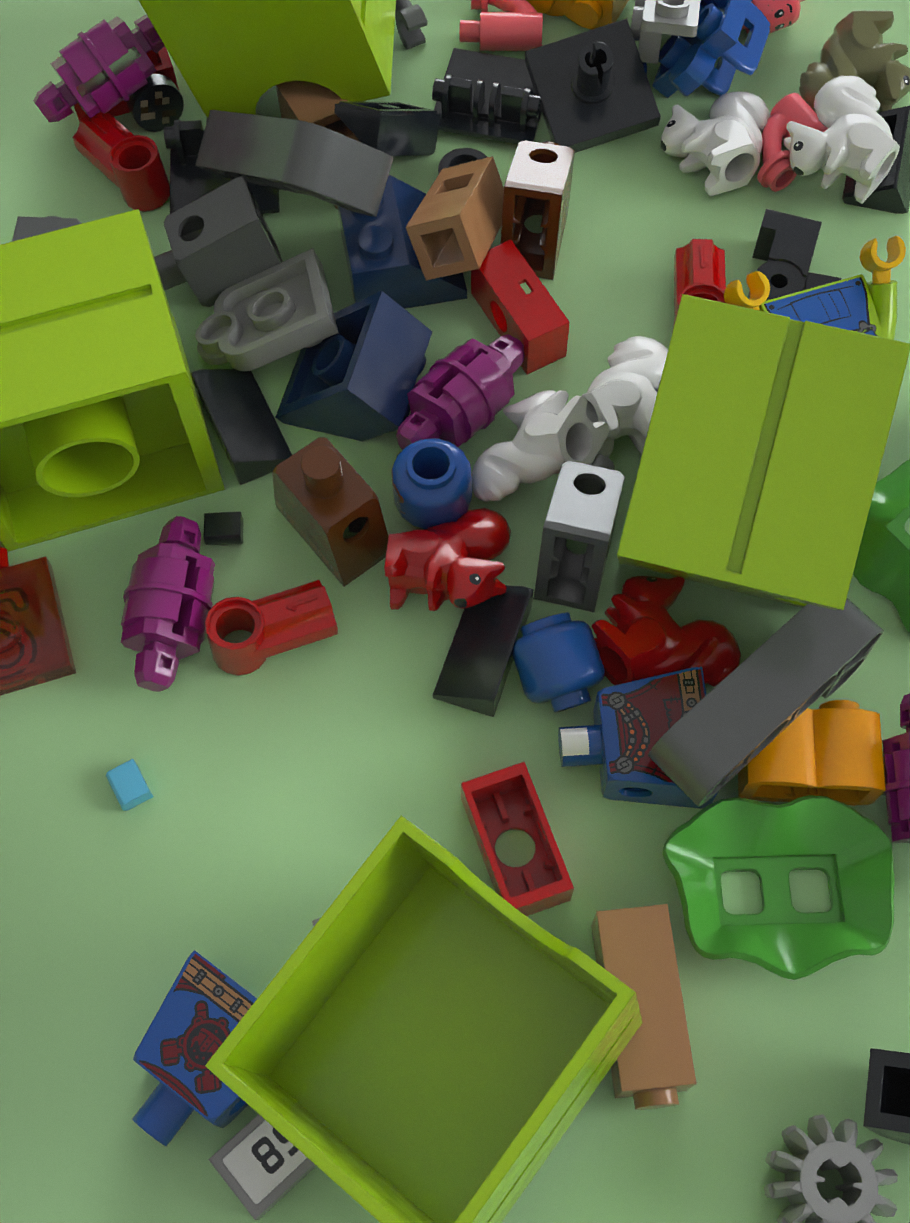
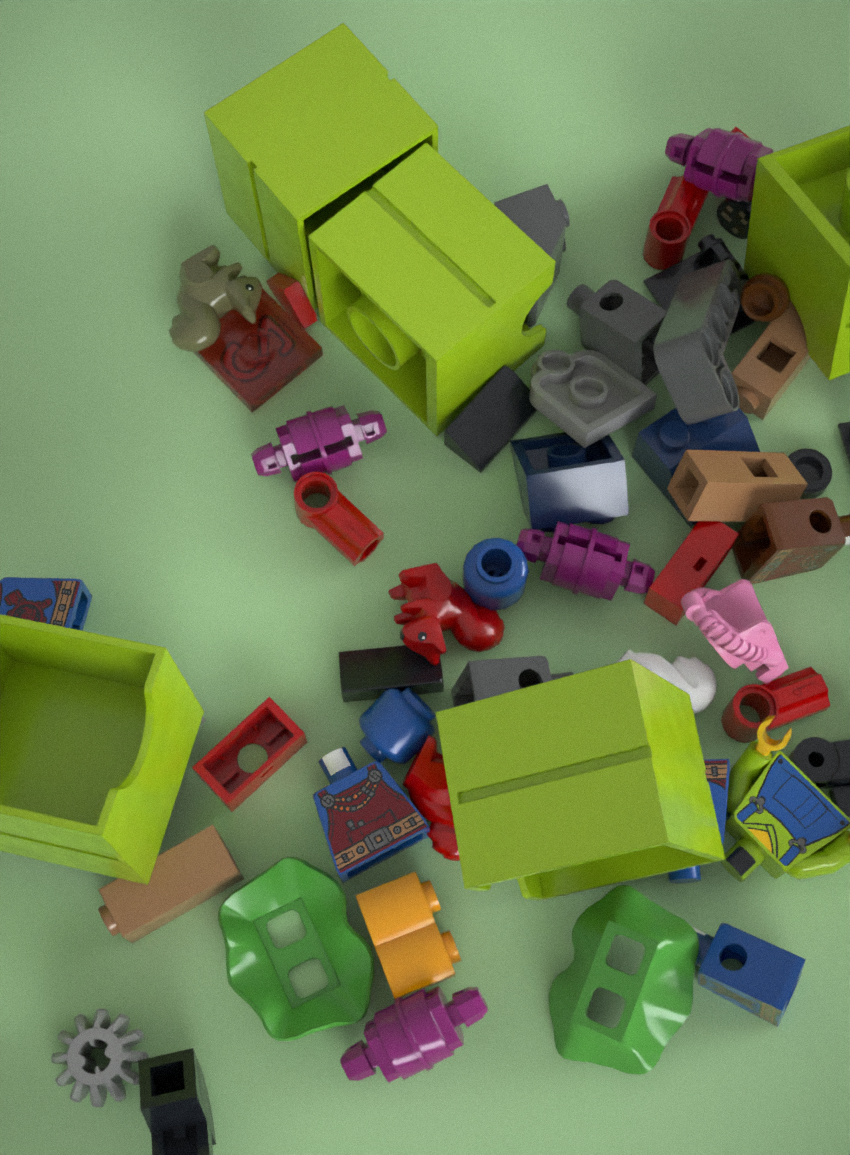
camera: 65 degrees right, 5 degrees up
medium azure piece [106,759,153,811] -> none
black piece [204,512,243,545] -> none
reddish brown torso [272,437,389,587] -> none
black slope [334,101,440,156] -> none
white animal [472,390,609,502] -> none
dark grey beam [648,598,884,807] -> none
none -> bright pink piece [681,579,789,685]
none -> reddish brown plate [741,273,790,322]

